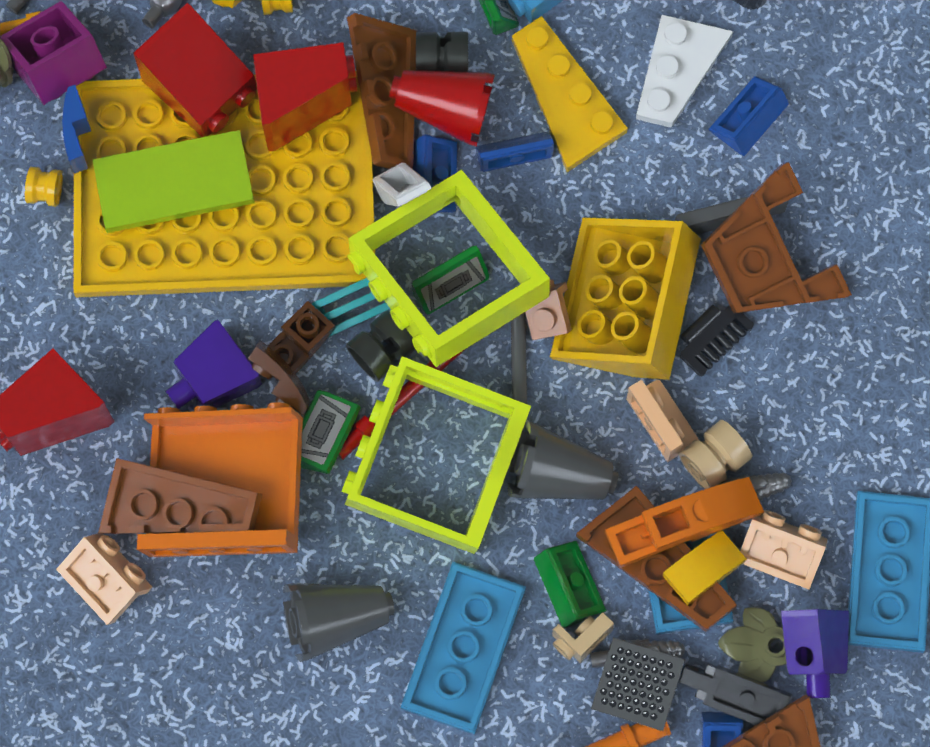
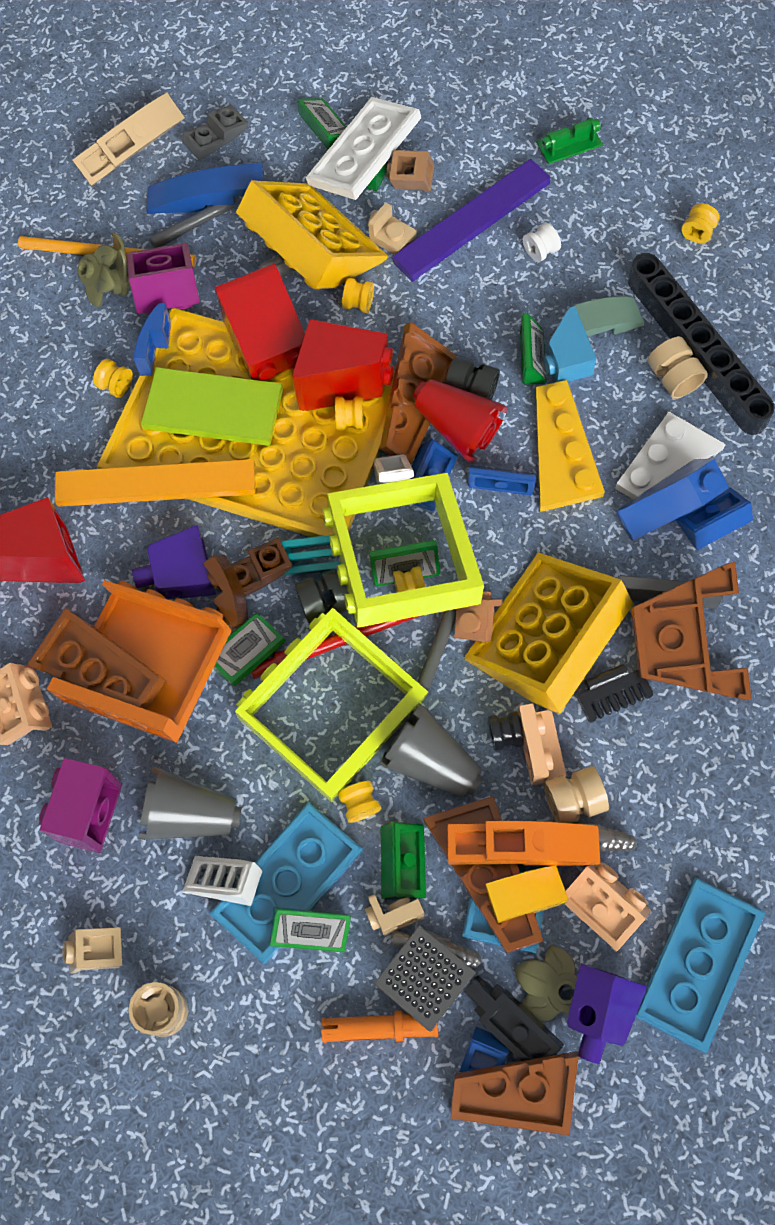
camera: 25 degrees right, 5 degrees down
none -> magenta brick [39,758,123,854]
none -> light orange tile [54,459,256,507]
none -> white slope [183,856,262,906]
none -> slope [269,907,351,952]
none -> yellow wheel [335,396,363,430]
none -> yellow wheel [338,781,381,823]
none -> yellow wheel [393,566,425,593]
none -> black wheel [488,711,524,751]
none -> blue slope [615,458,729,540]

